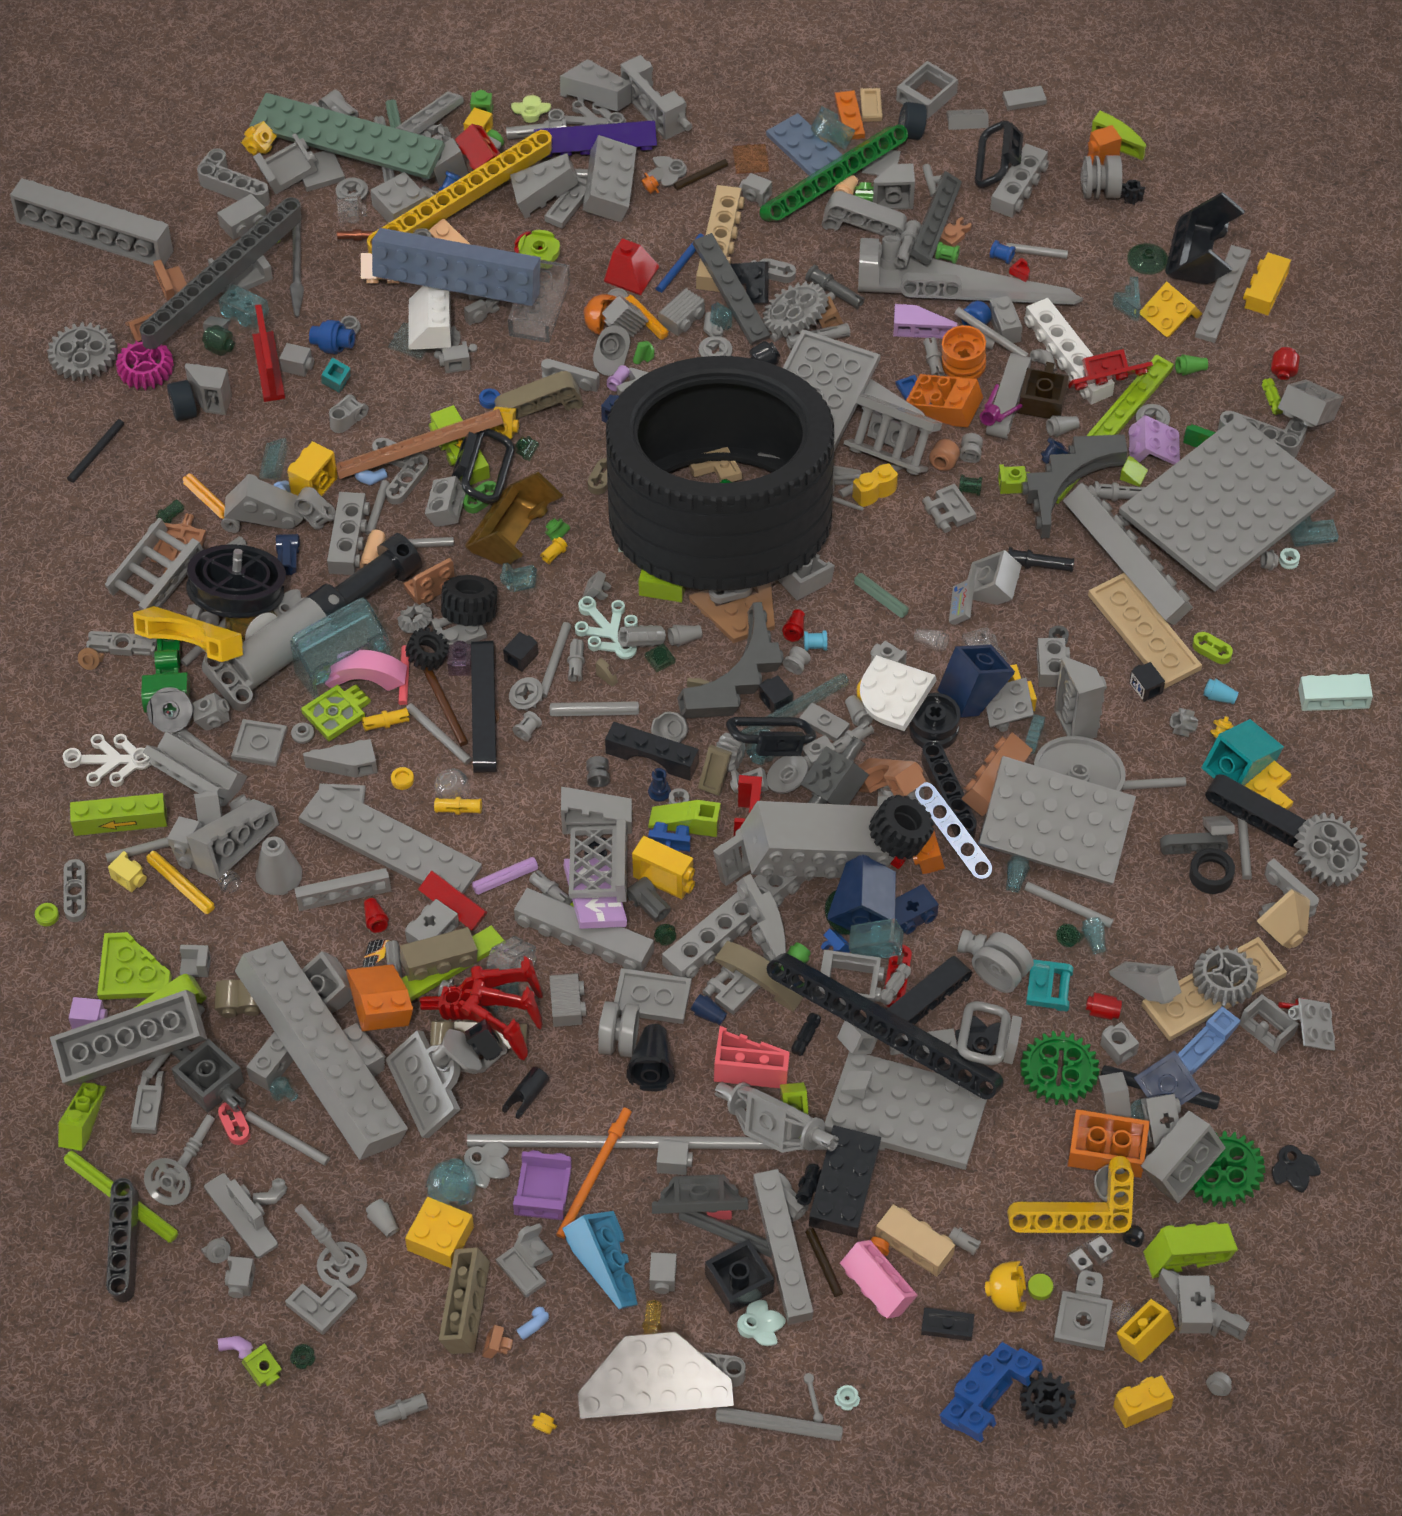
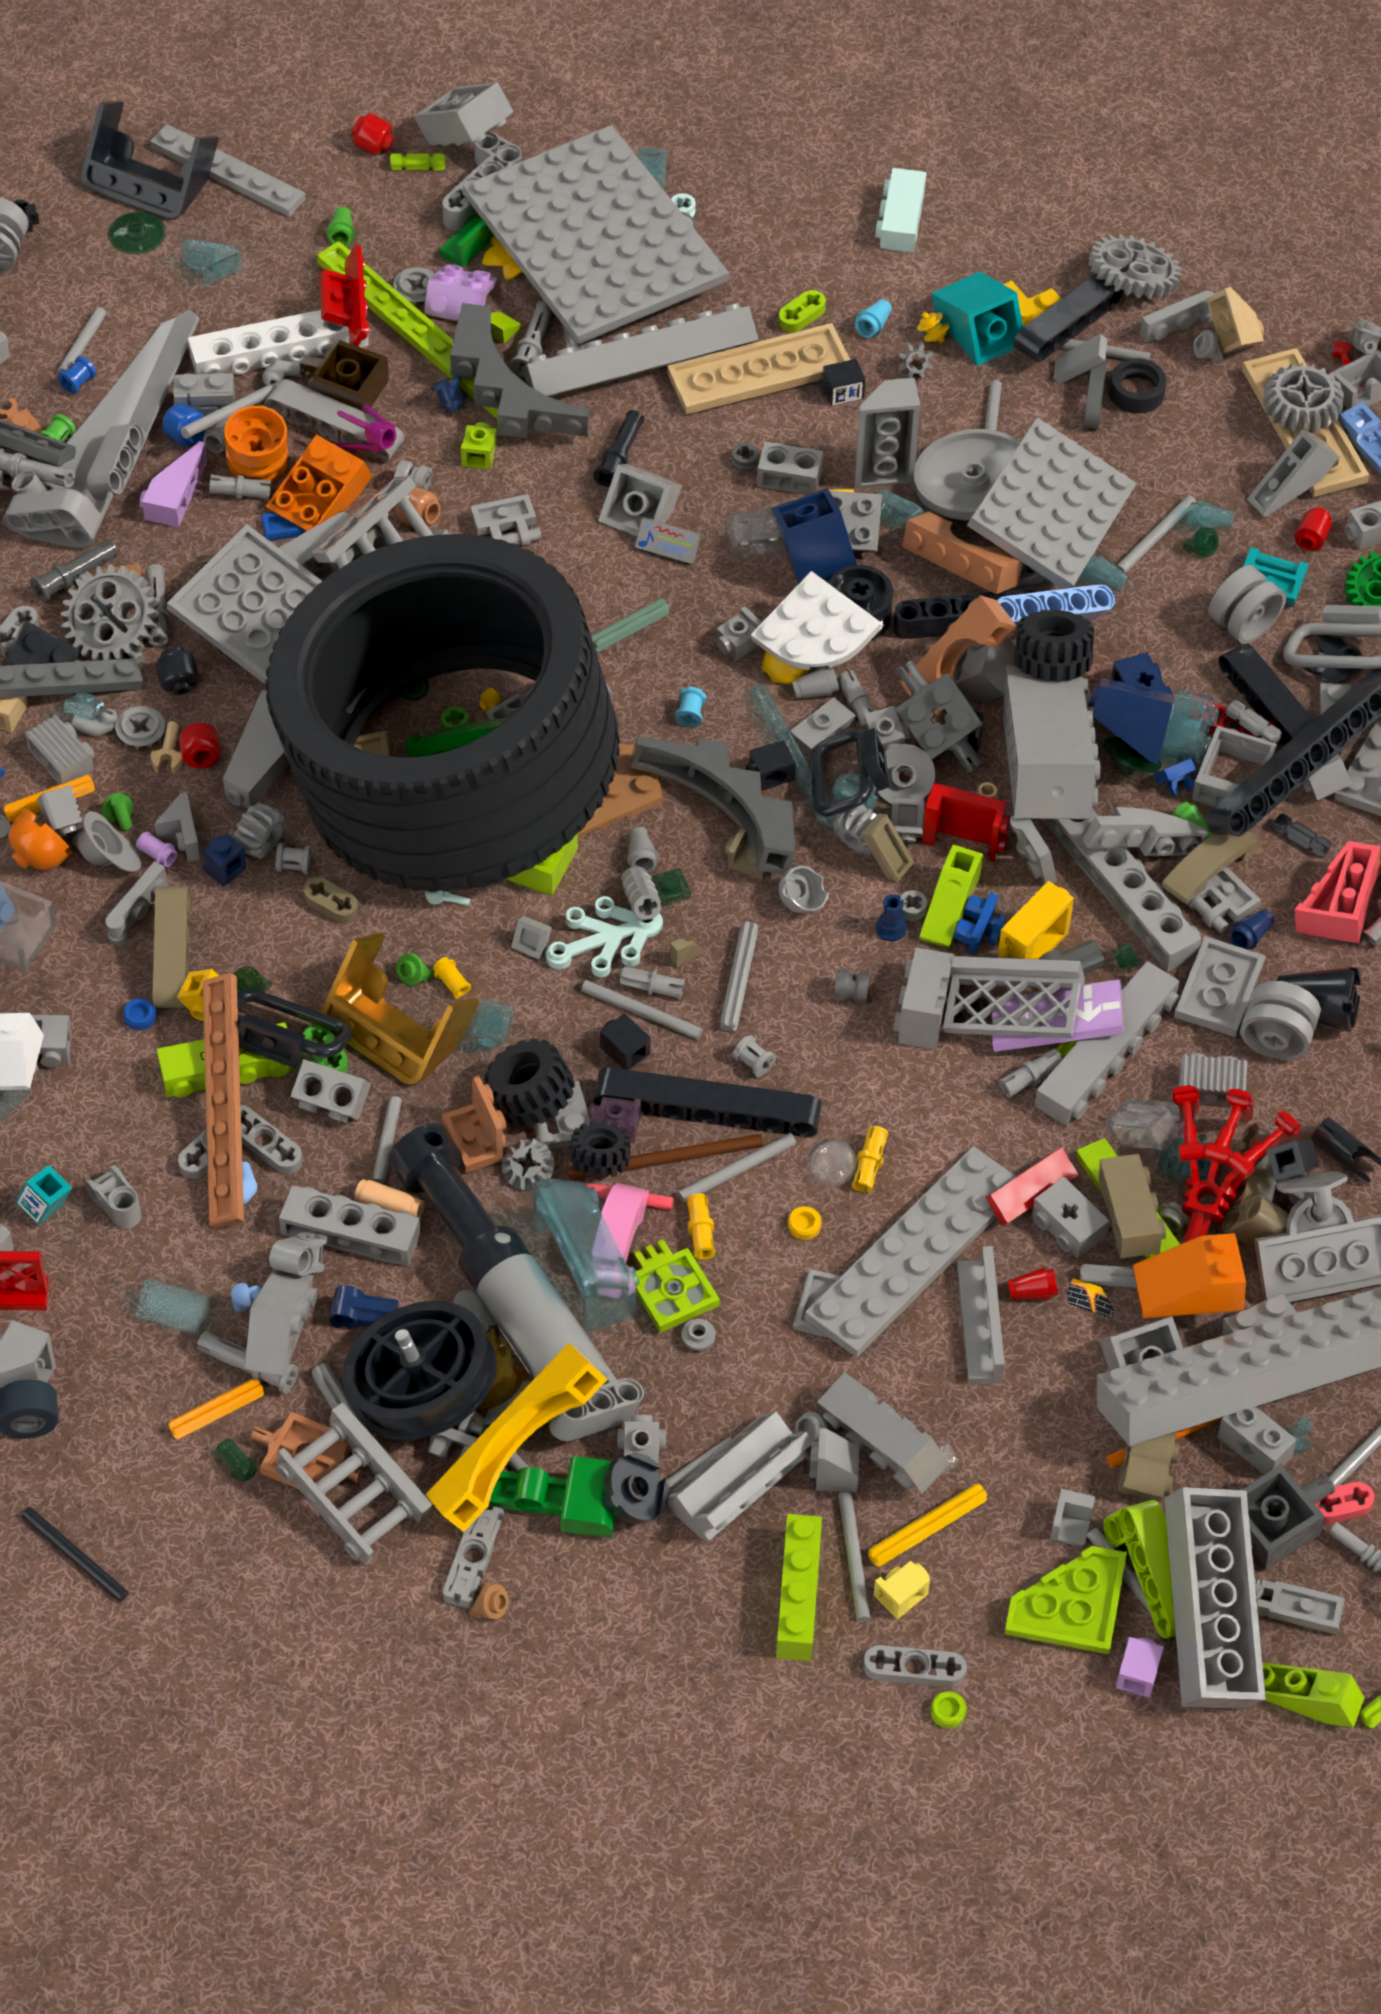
camera: 80 degrees left, 0 degrees up
white plant [63,734,151,787] -> none
light grey brick [167,816,202,870] -> none
light grey tile [231,719,287,766] -> none
light grey cone [255,837,302,895] -> none
yellow brick [287,441,338,496] -> none
light grey slope [303,739,378,778] -> none
light grey bar [365,480,390,535] -> none
lavender axle [472,857,538,894] -> none
light grey gear [509,677,545,711] -> none
black arch [605,722,699,781] -> none
red cone [782,609,805,642] -> none
light grey wheel [783,646,811,675] -> none
clear cone [914,629,949,652] -> none
light grey wheel [957,929,987,956] -> none
clear green bush [959,474,983,496] -> none
red tile [1009,258,1030,282] -> none
light grey cone [1046,416,1080,437] -> none
yellow bracket [1139,281,1202,338] -> none
yellow brick [1243,252,1291,316] -> none

